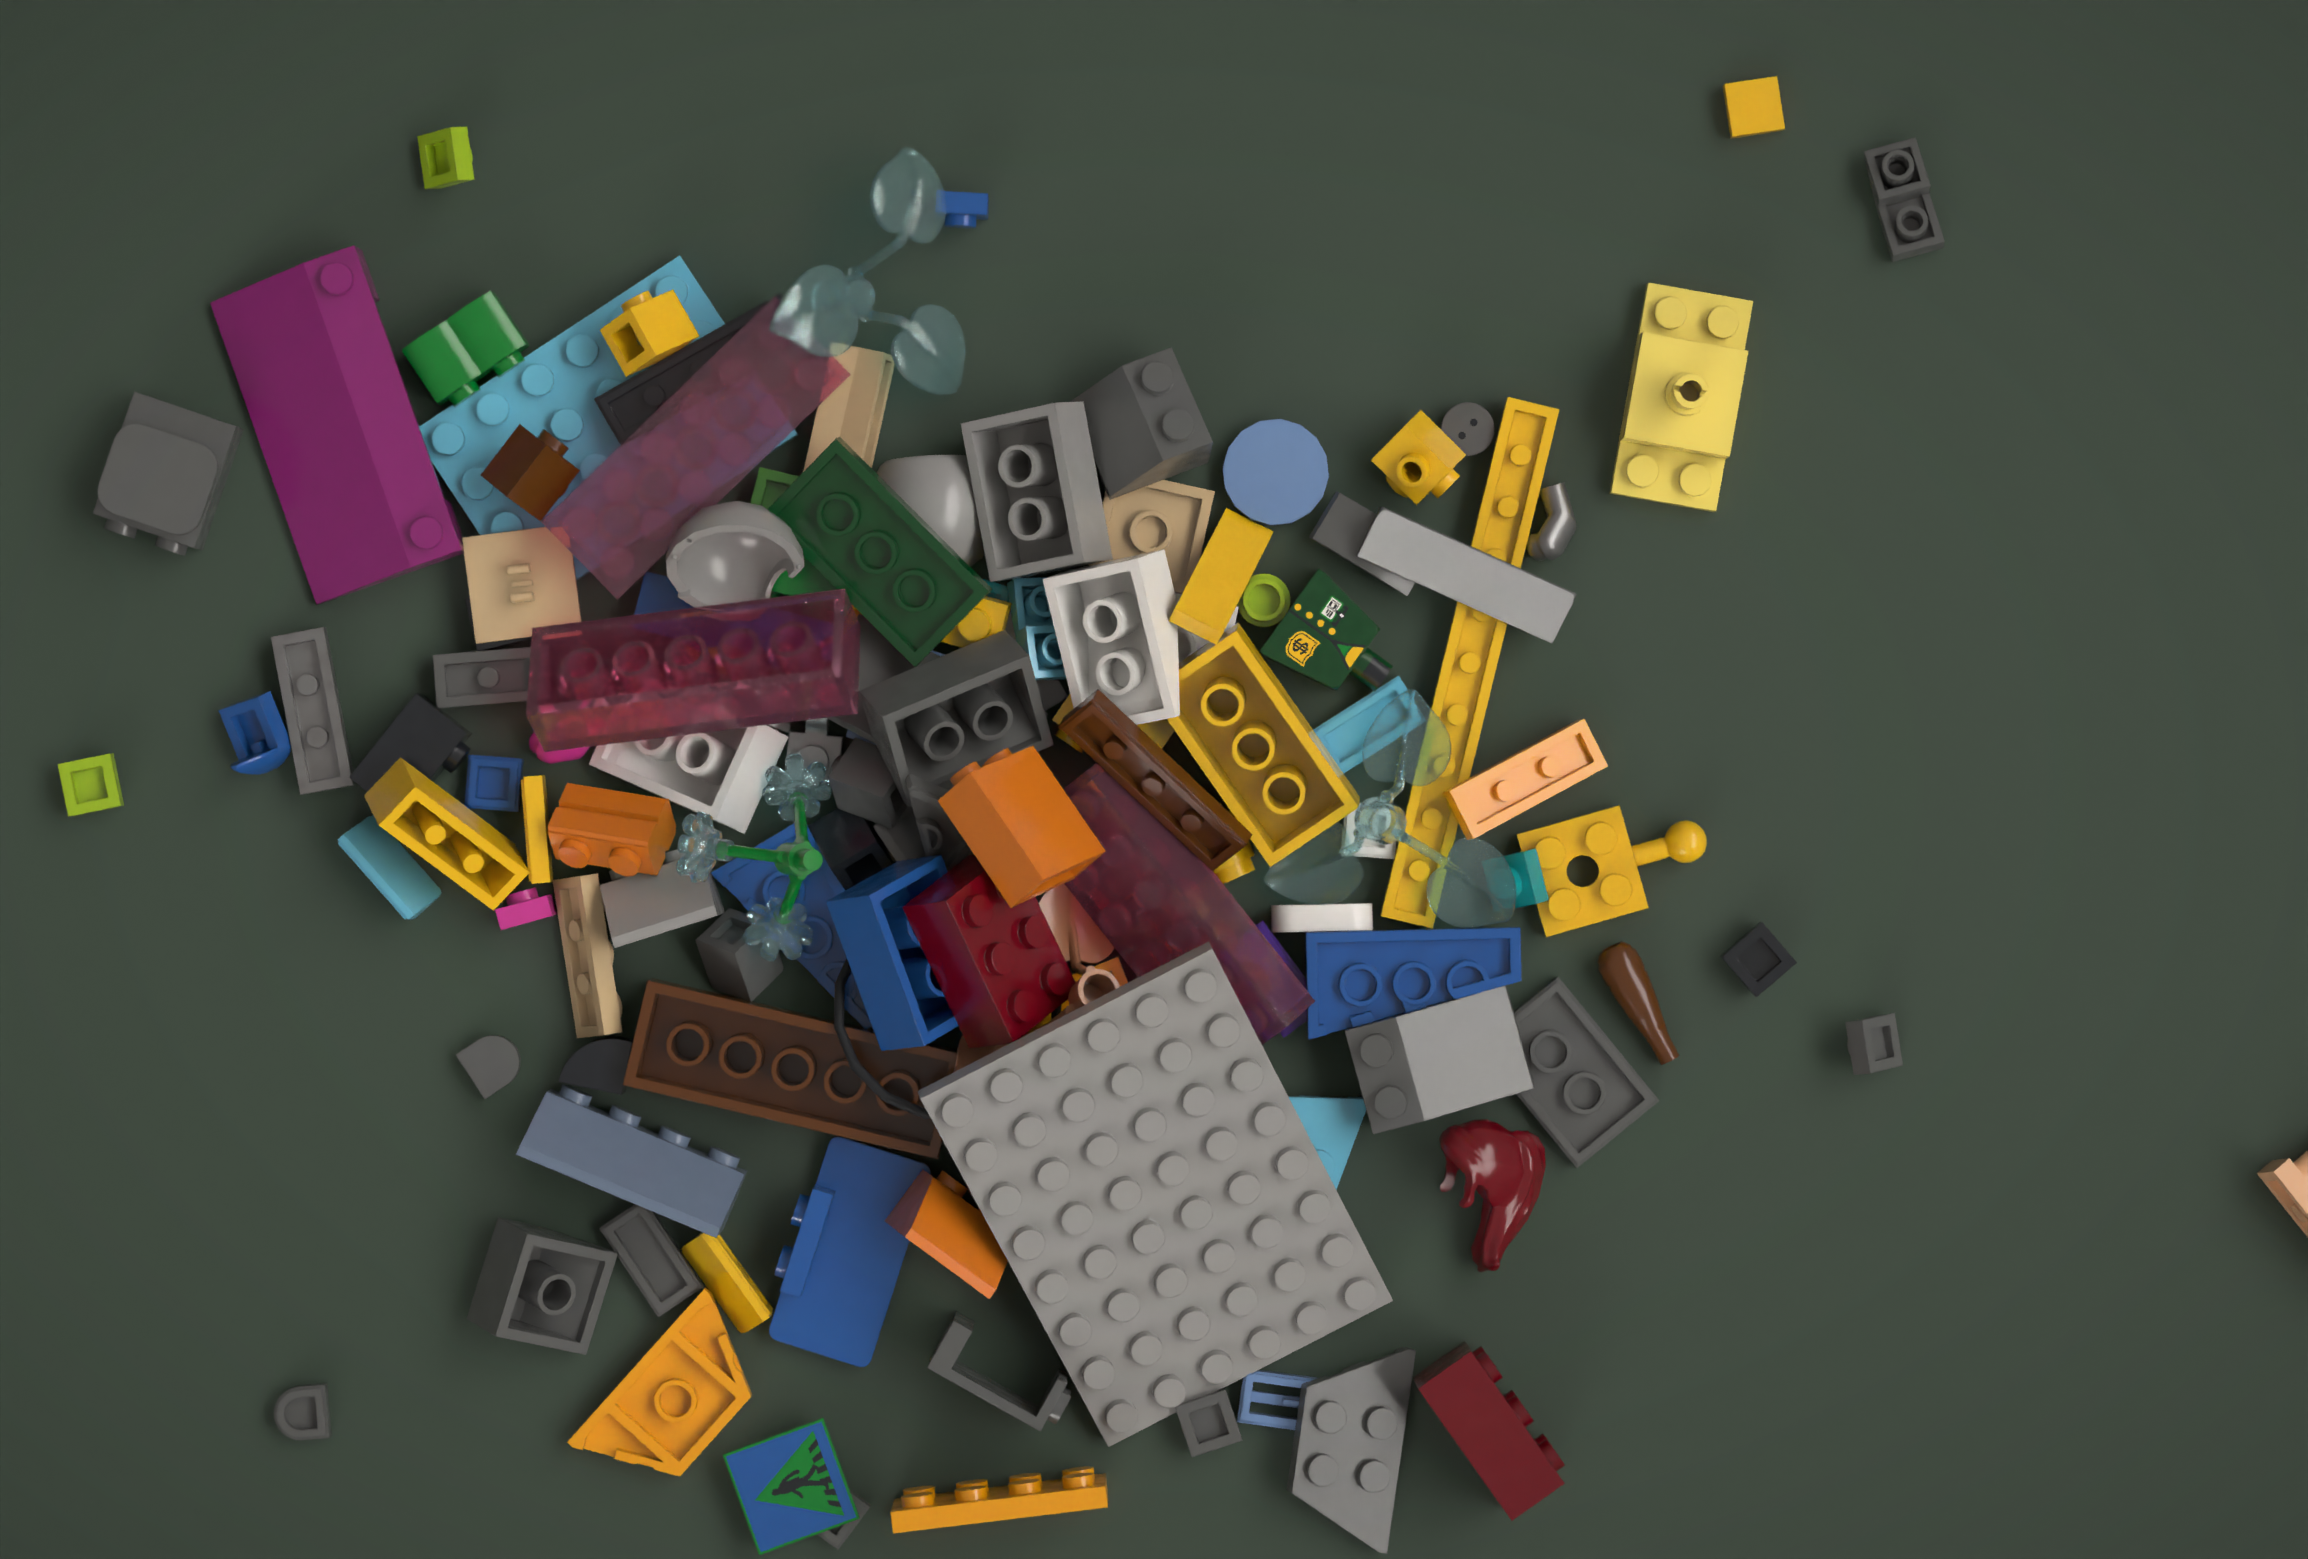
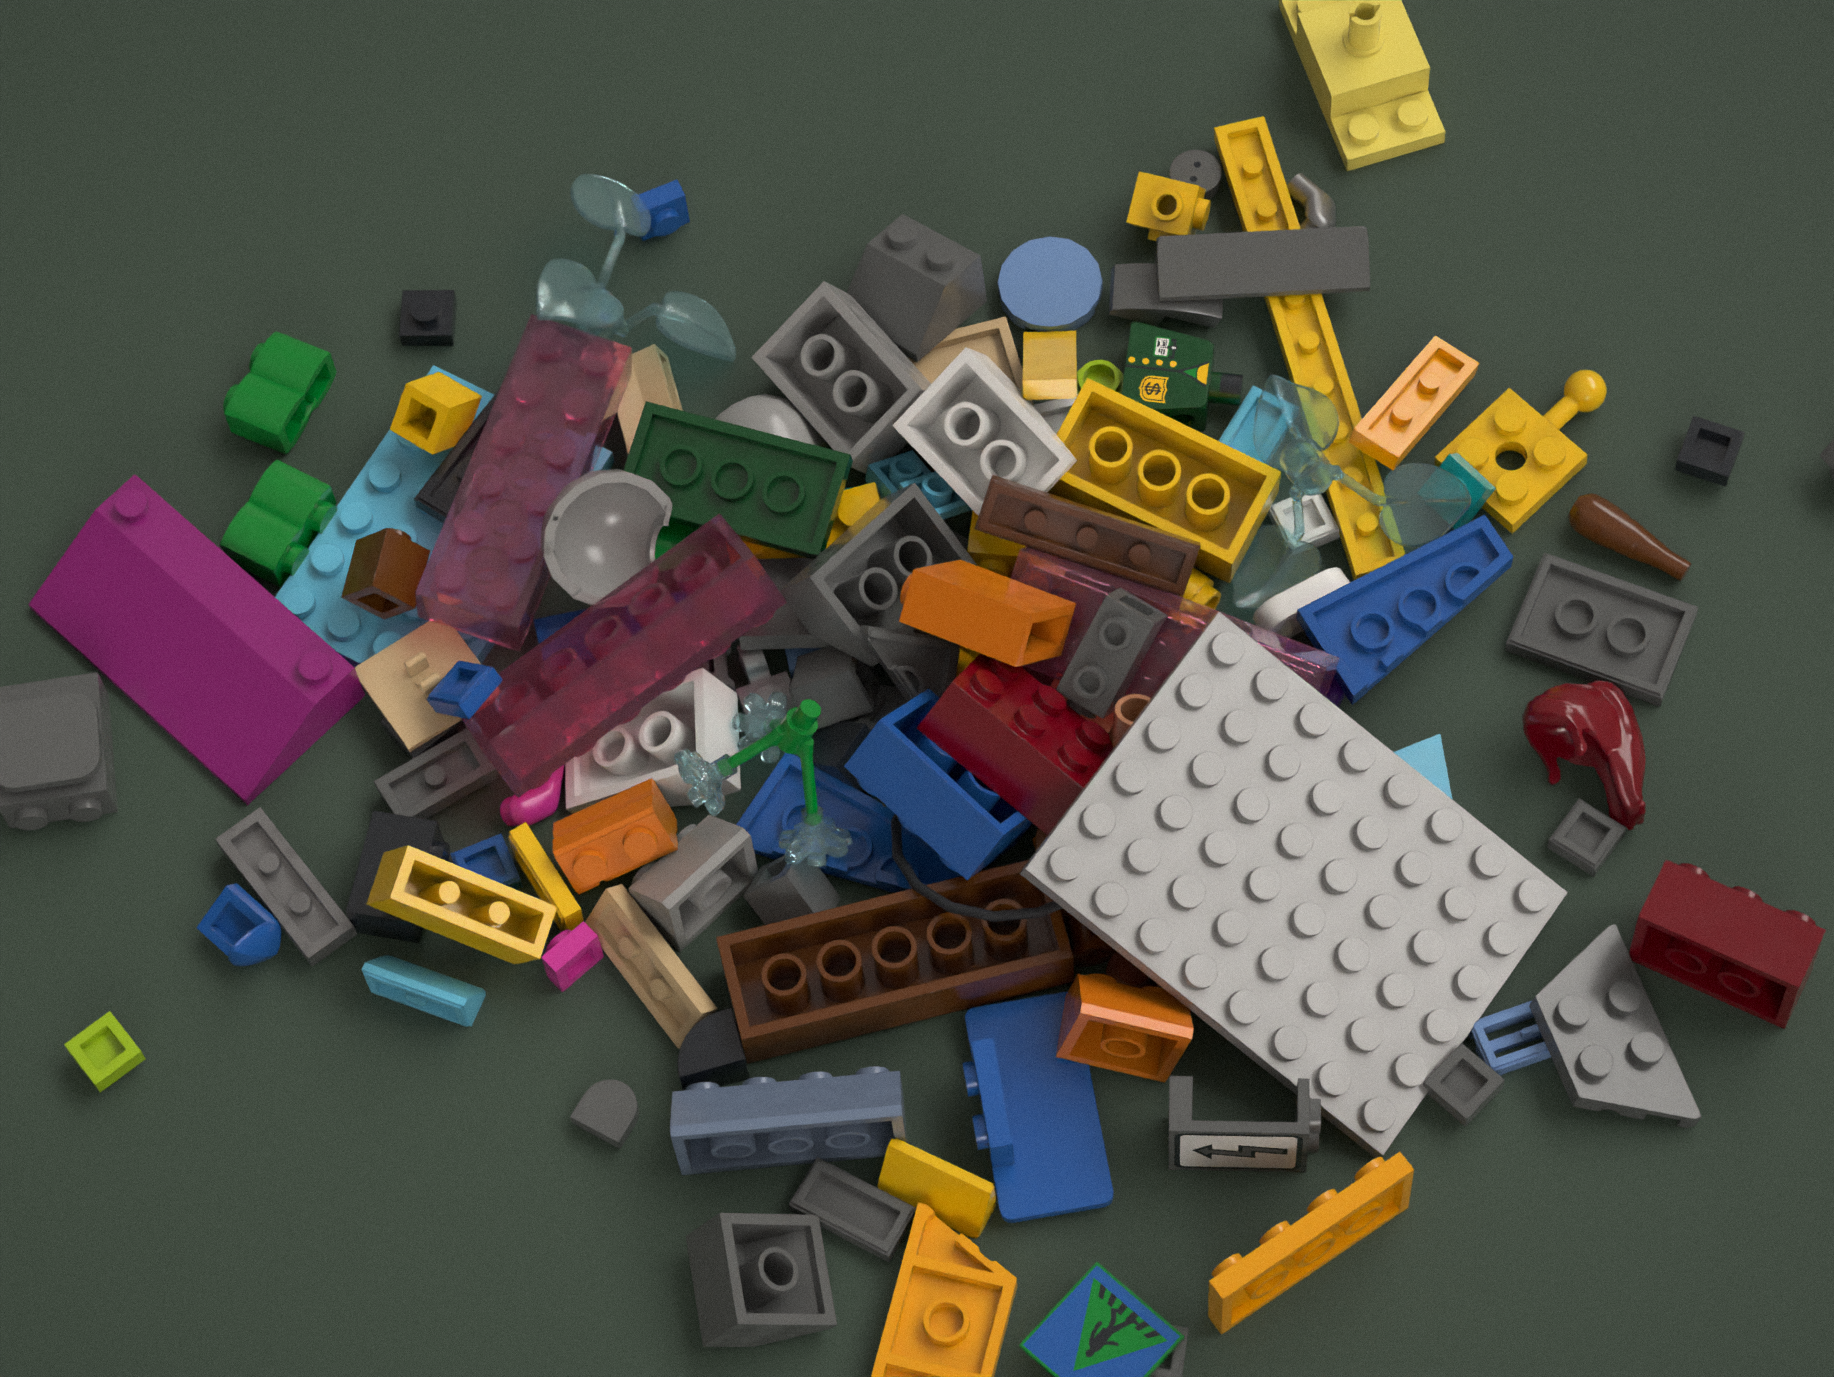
camera: 20 degrees left, 25 degrees down
lime plate [417,127,475,189] -> none
slope [1345,985,1535,1134] -> none
none -> green brick [223,331,337,454]
none -> black plate [399,290,457,346]
none -> blue tile [426,661,503,719]
none -> dark grey brick [1056,588,1168,719]
none -> dark grey tile [1547,799,1626,877]

